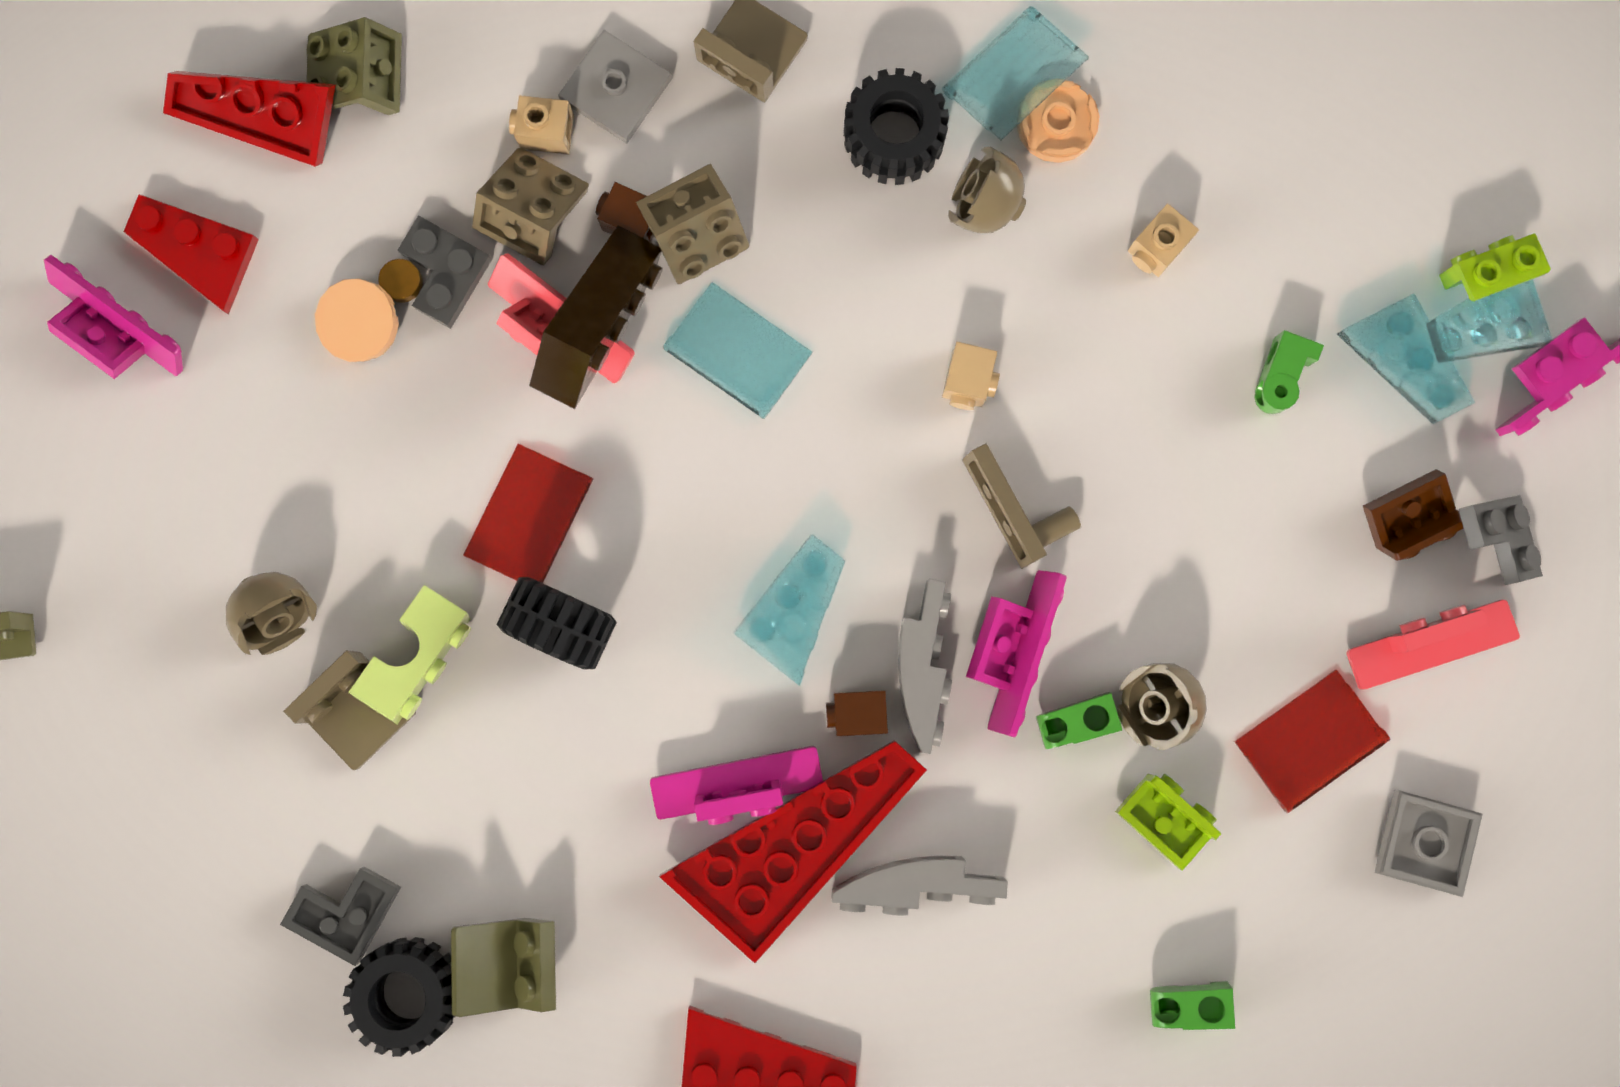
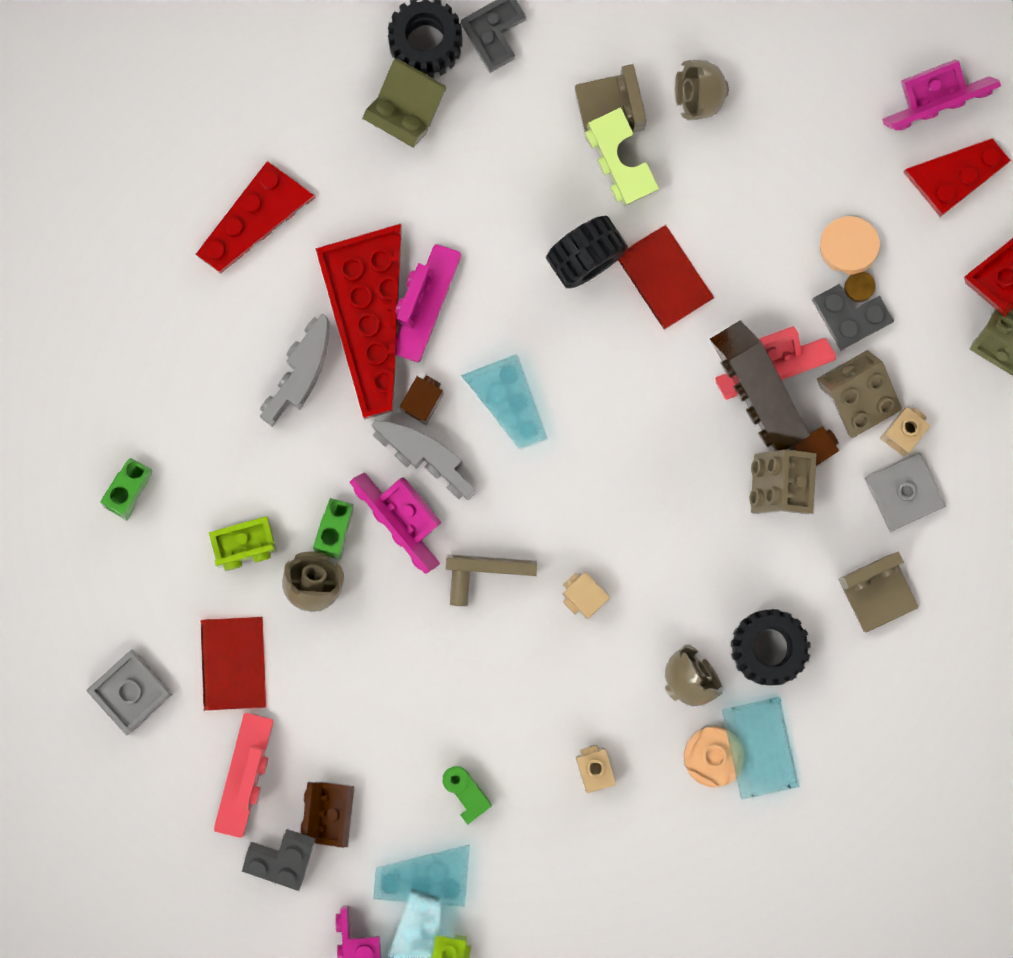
camera: 120 degrees right, 0 degrees up
clear light blue piece [663,282,813,419] -> none

